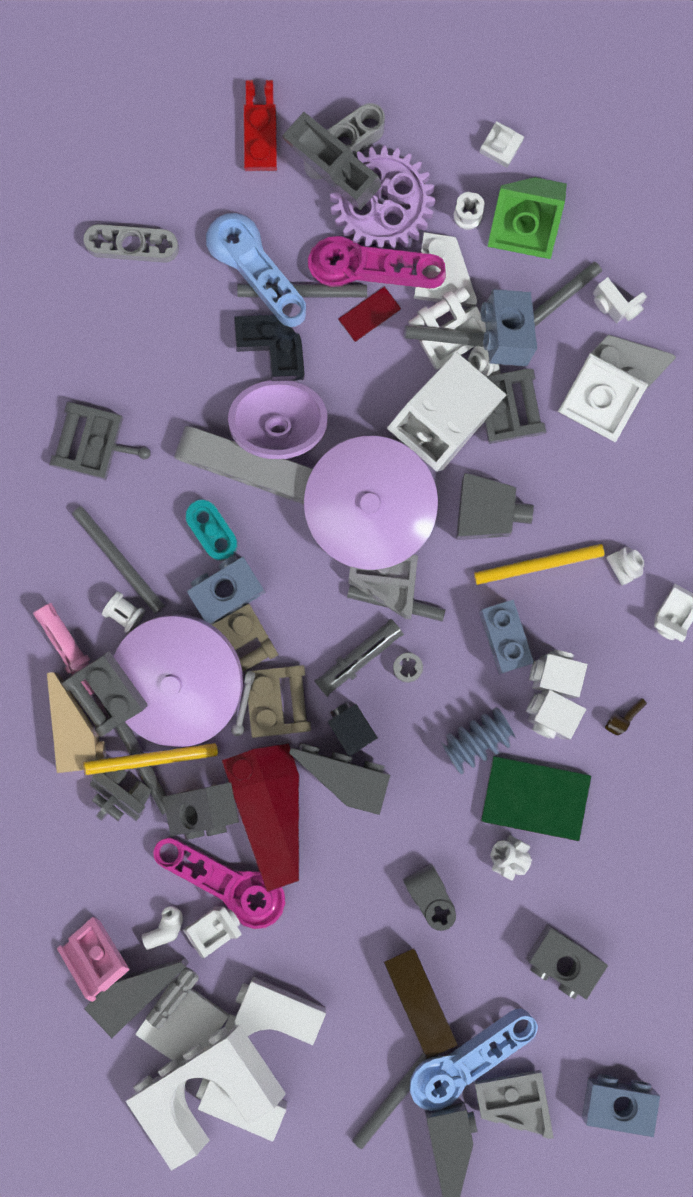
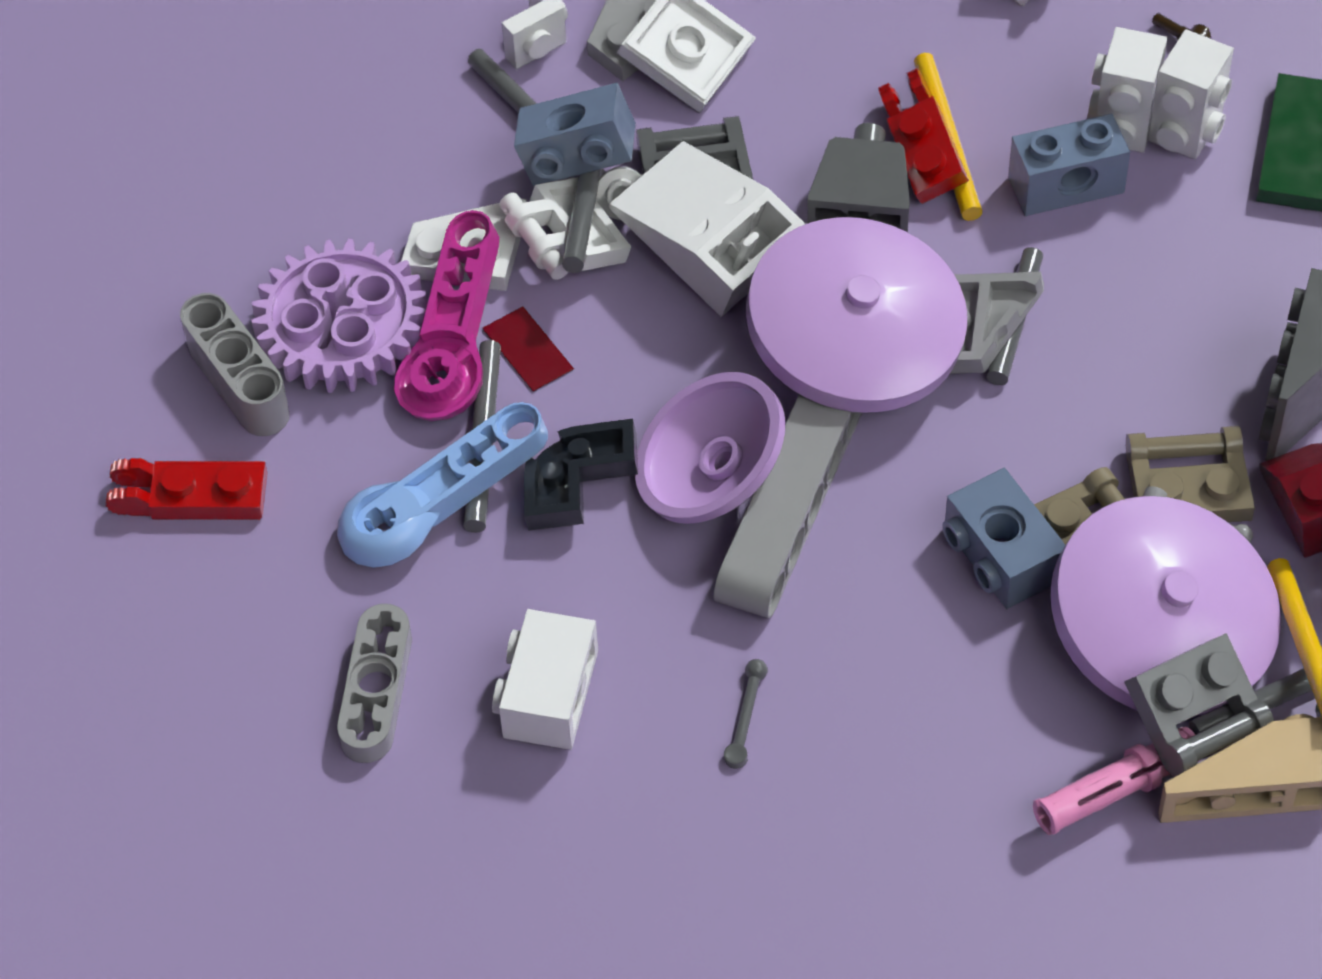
camera: 85 degrees left, 30 degrees down
dark grey plate [49,402,123,480] -> none
dark grey bar [72,506,165,614] -> none
white bush [101,591,146,634] -> none
teal plate [186,500,238,561] -> none
dark grey slope [282,112,382,210] -> none
dark grey pin [314,619,404,697] -> none
black brick [328,702,378,756] -> none
light grey bush [393,653,423,683] -> none
sand blue piece [441,707,516,775] -> none
white bush [454,192,485,230] -> none
white tile [479,121,524,168] -> none
bright green slope [487,177,567,259] -> none
white plate [606,547,645,586] -> none
none -> white brick [492,609,598,750]
none -> red hinge [878,68,969,204]

